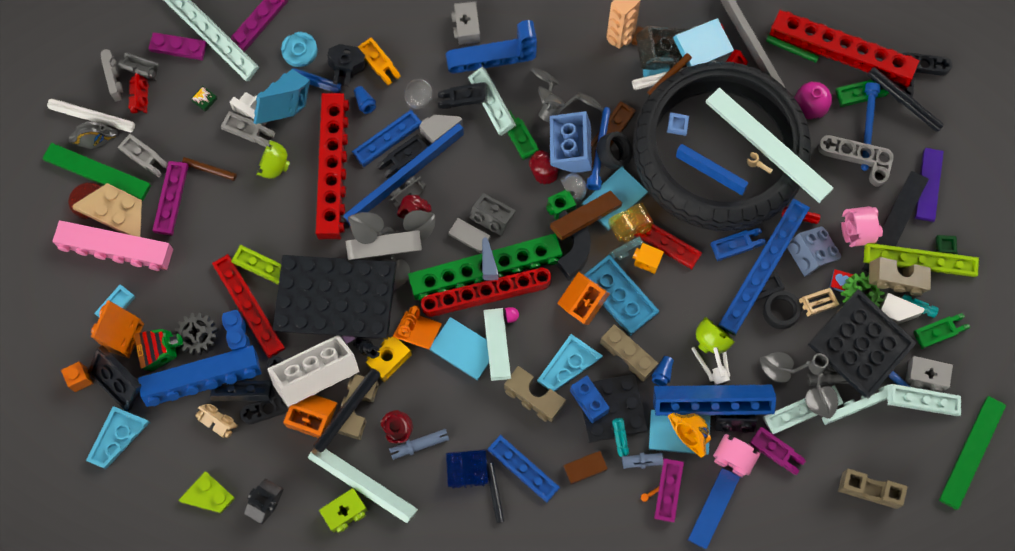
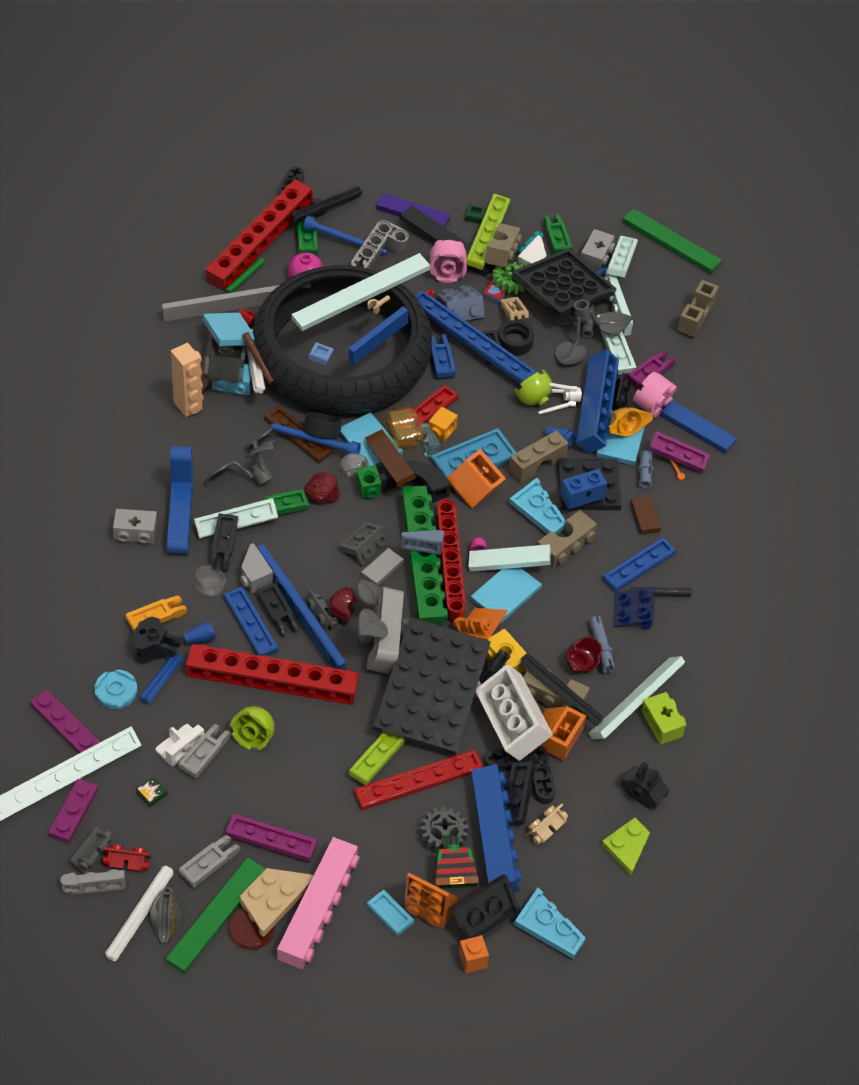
camera: 85 degrees left, 20 degrees down
reddish brown bar [182,157,237,181] -> none
blue brick [222,310,251,351] -> none
dark azure slope [254,69,310,124] -> none
medium blue slope [550,111,592,173] -> none
teal axle [612,418,629,457] -> none

